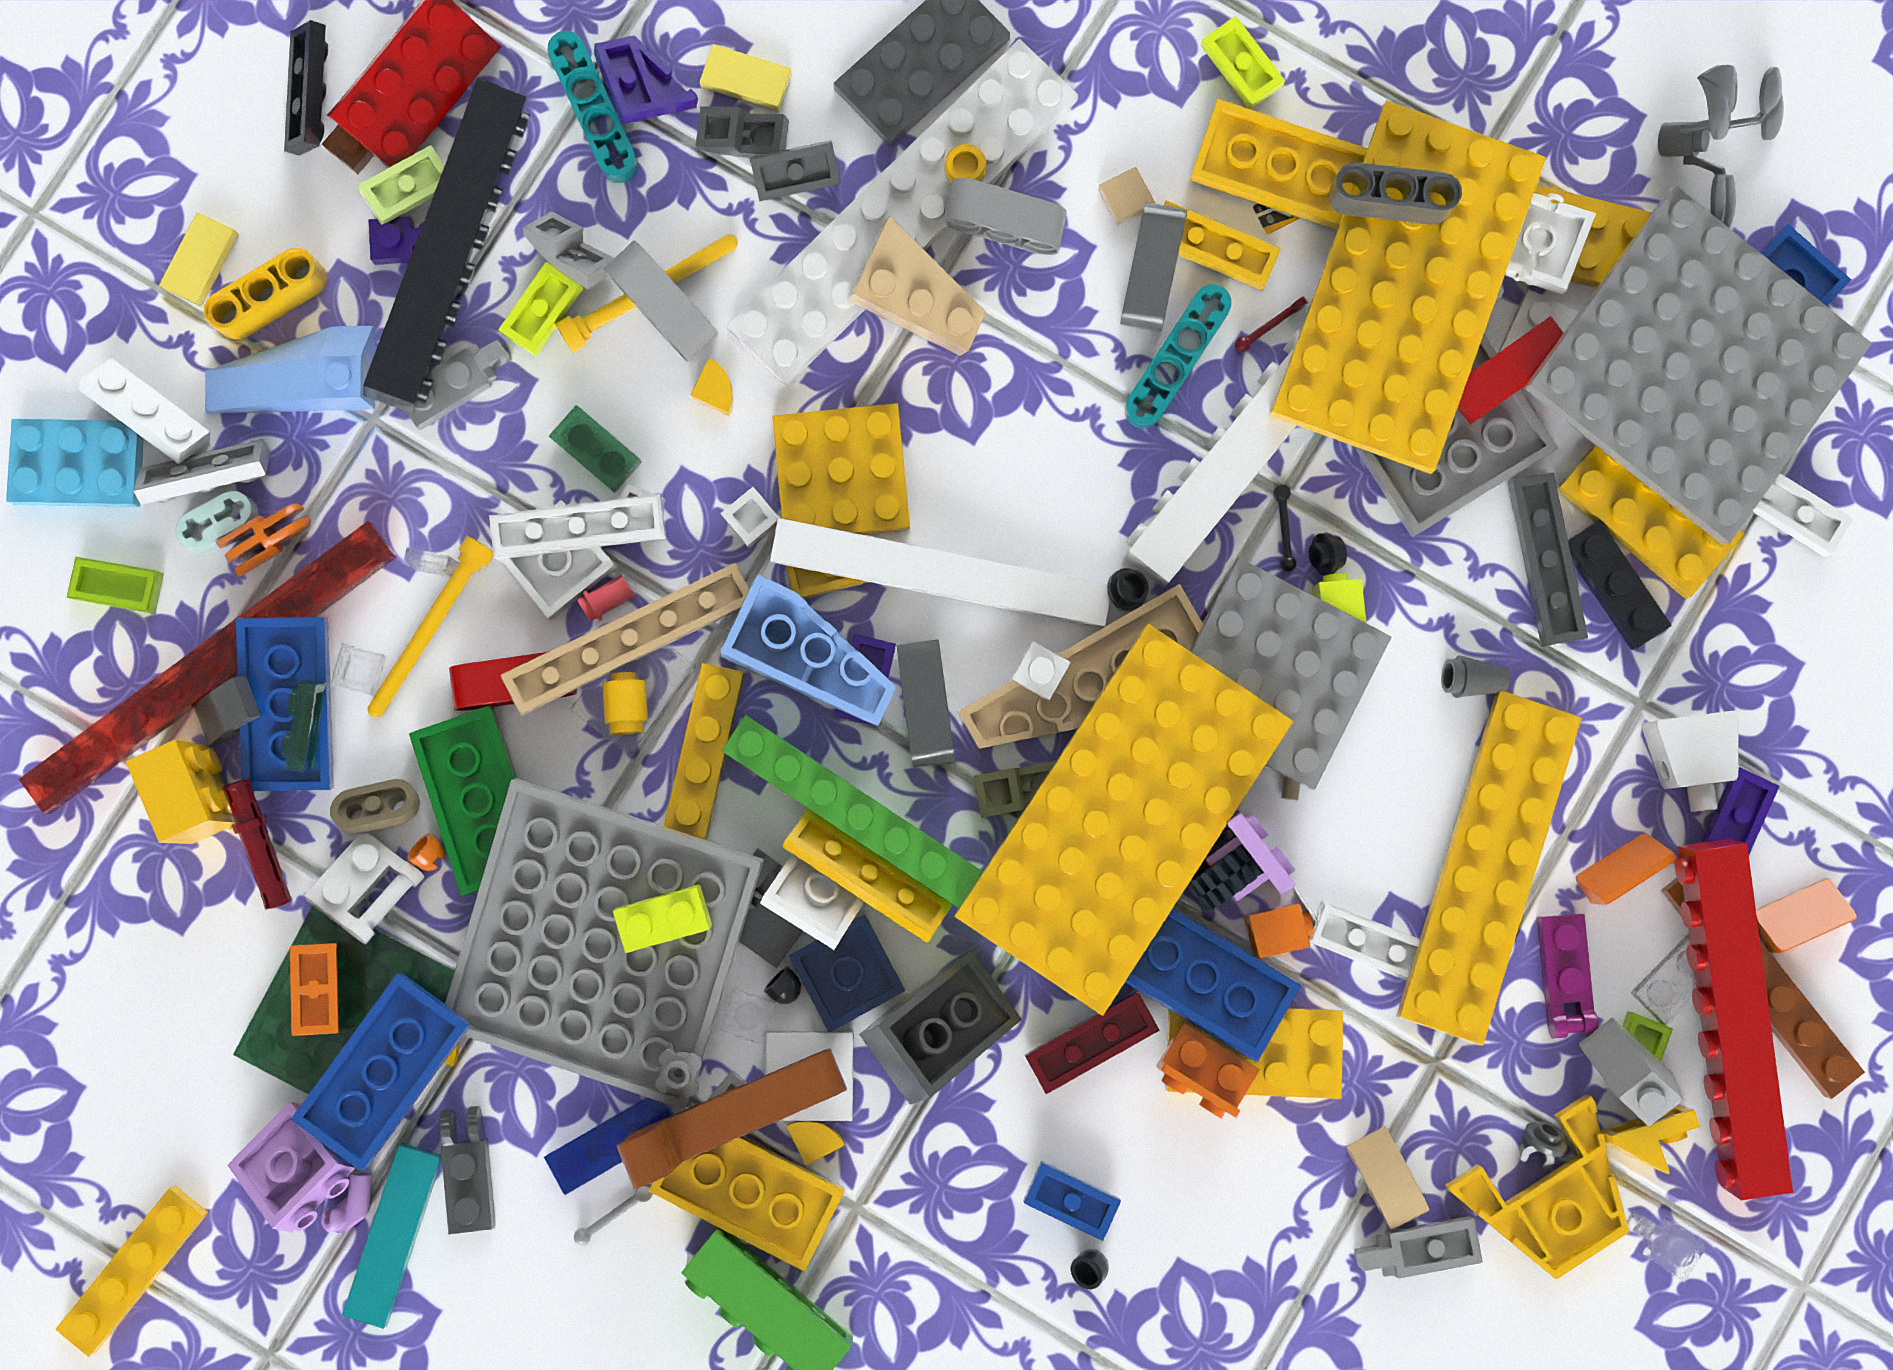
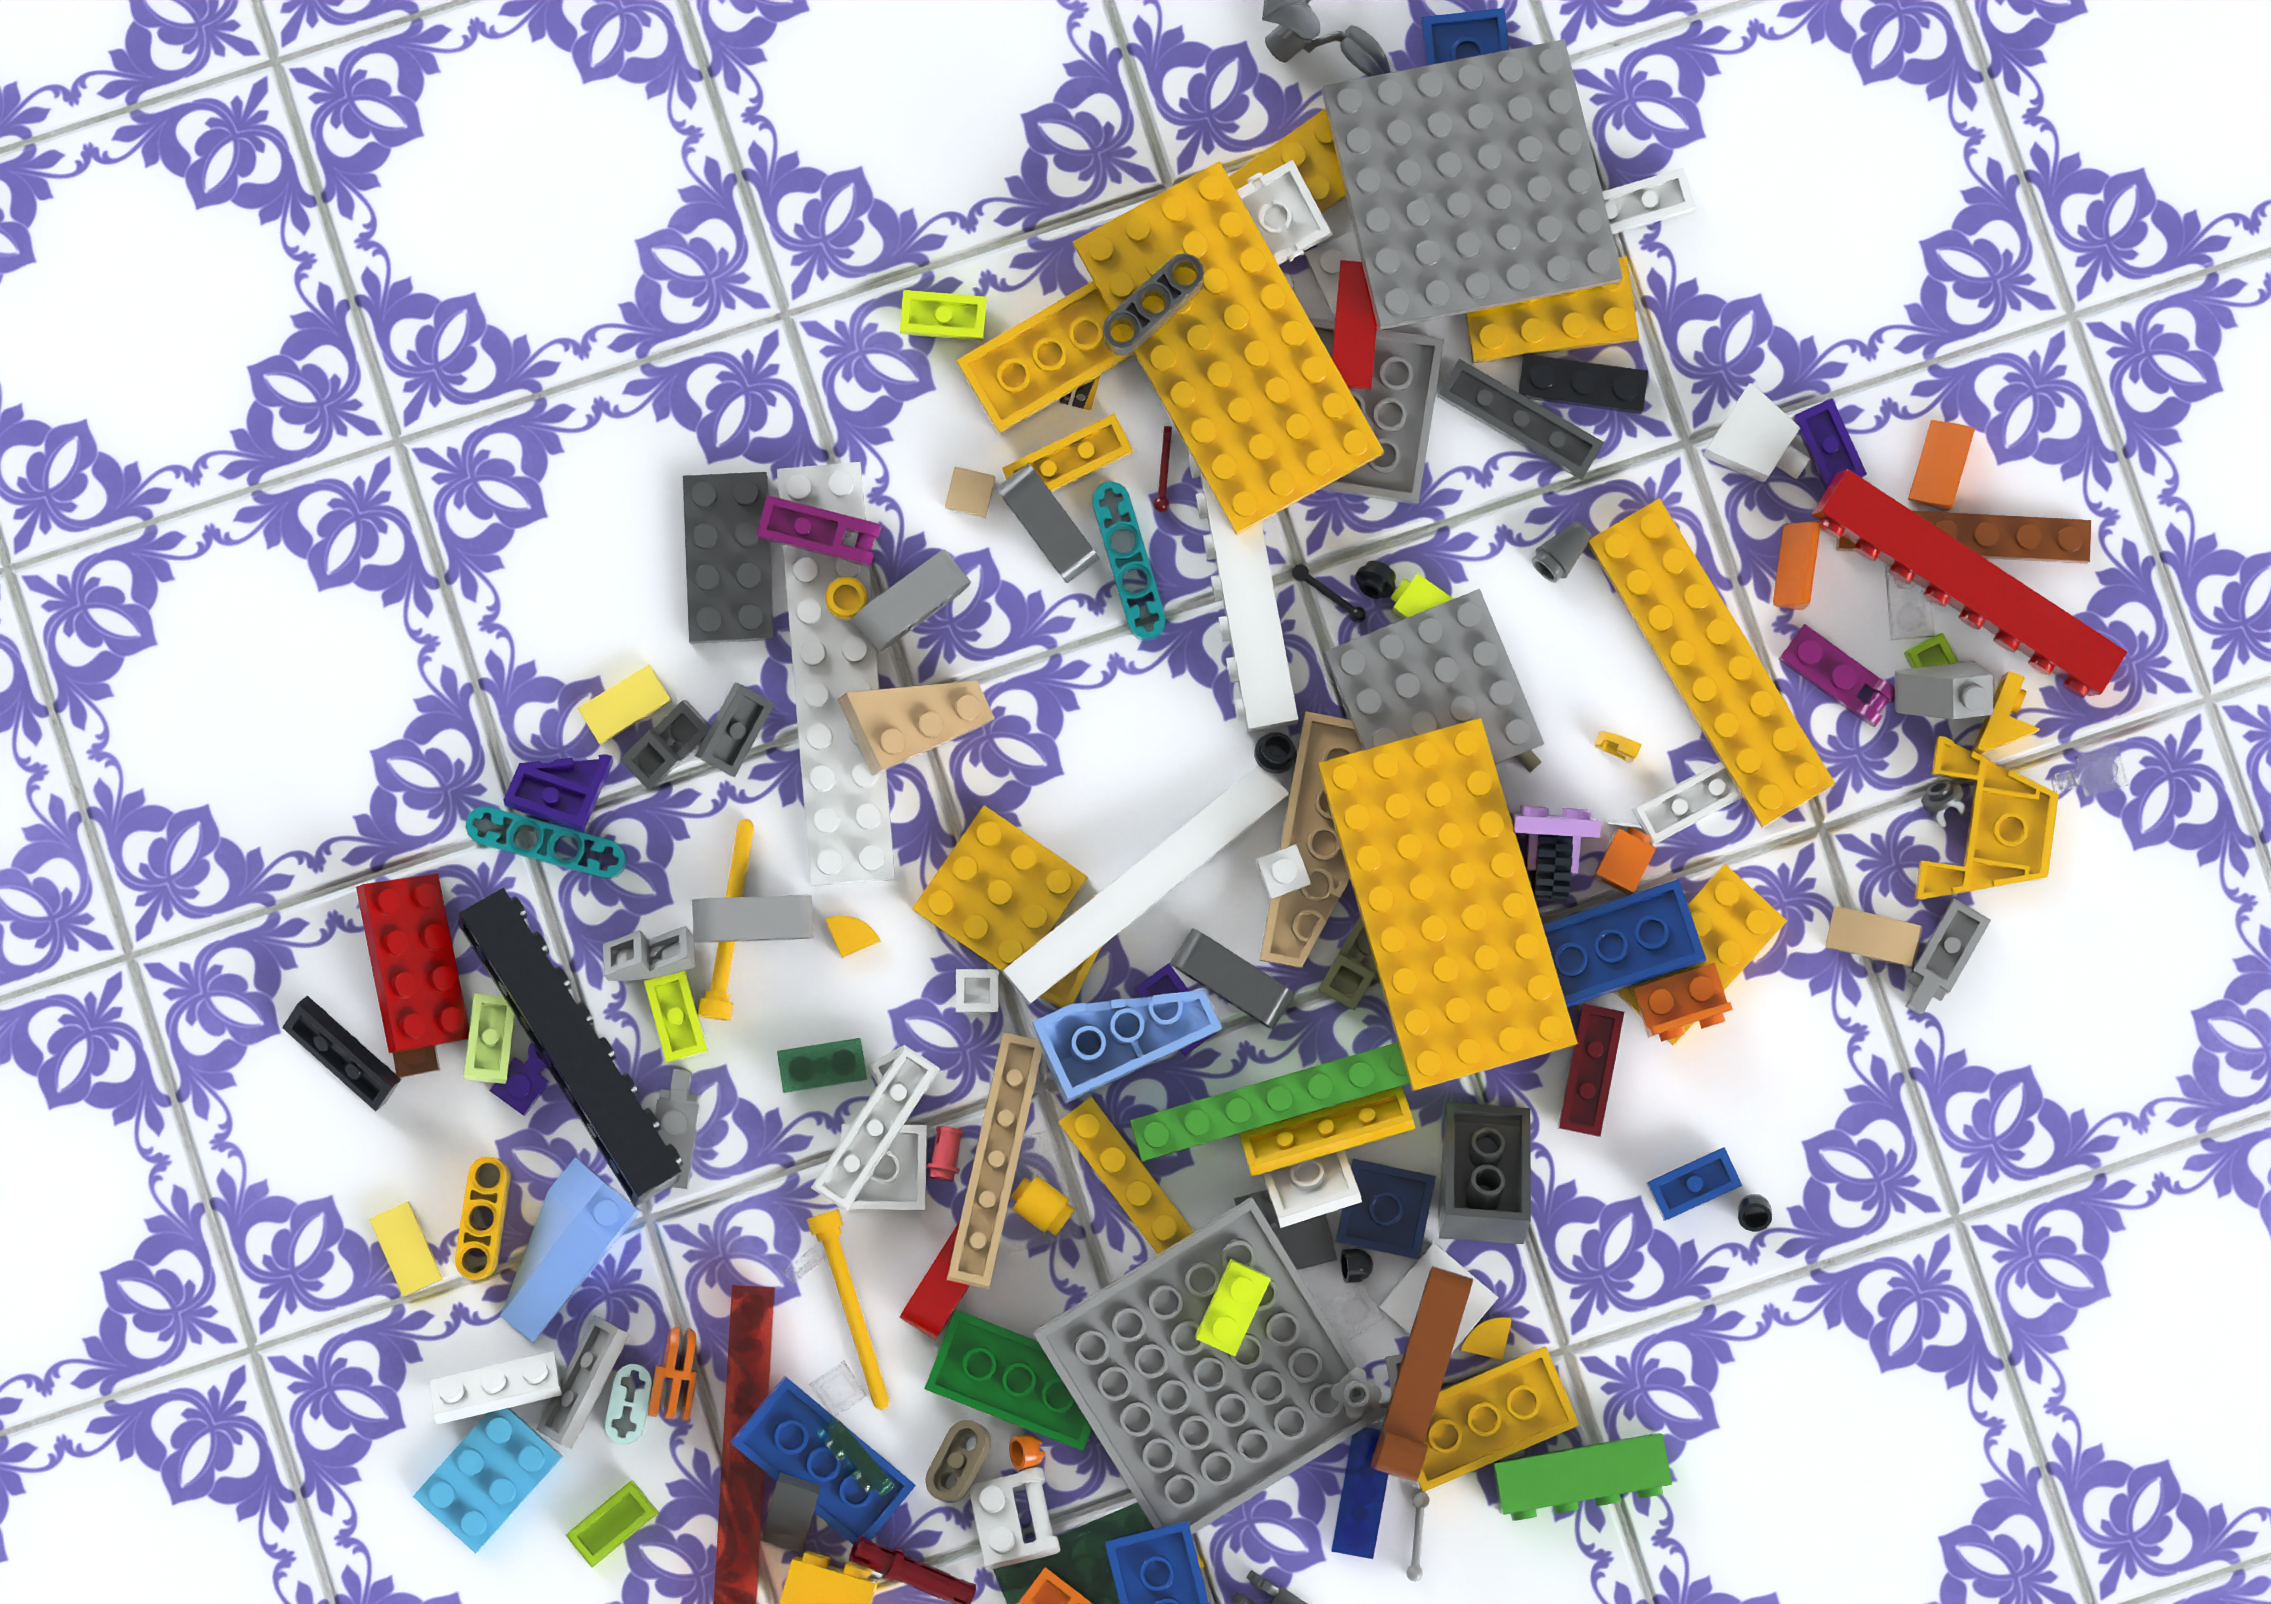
camera: 50 degrees left, 0 degrees up
none -> magenta plate [756,495,882,567]
none -> yellow tile [1594,731,1642,763]

